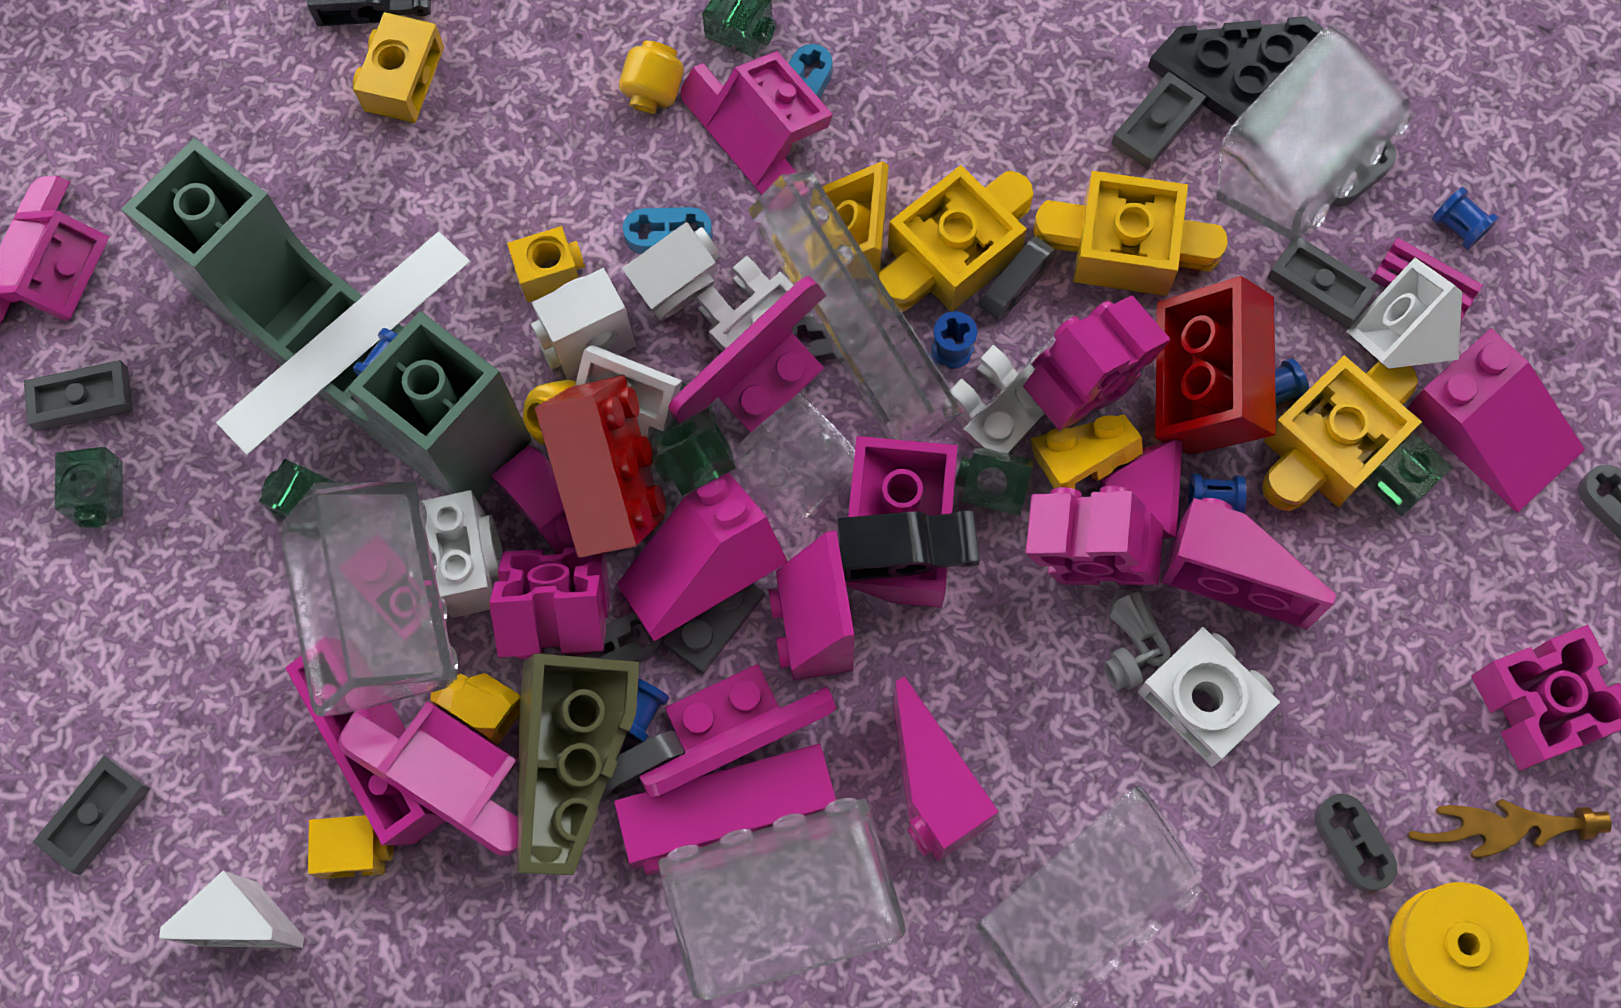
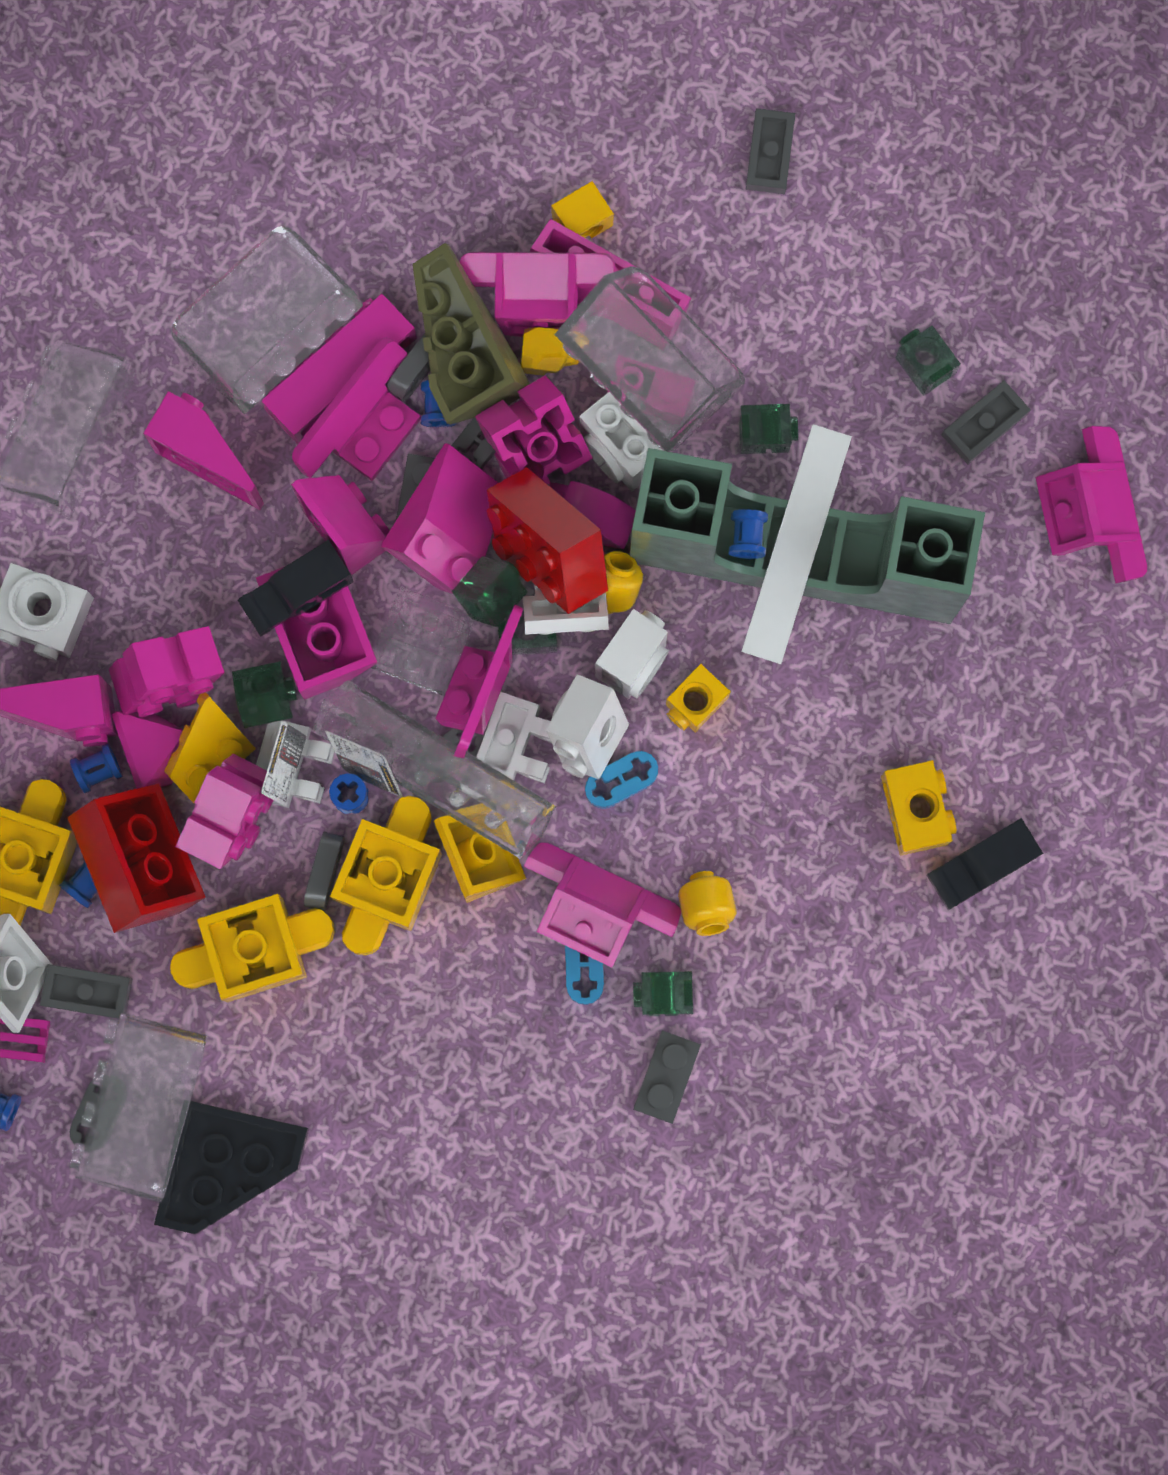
camera: 150 degrees right, 10 degrees up
white slope [159,871,304,948] -> none
light grey piece [1103,588,1171,690] -> none
dark grey plate [1111,72,1206,170] -> none

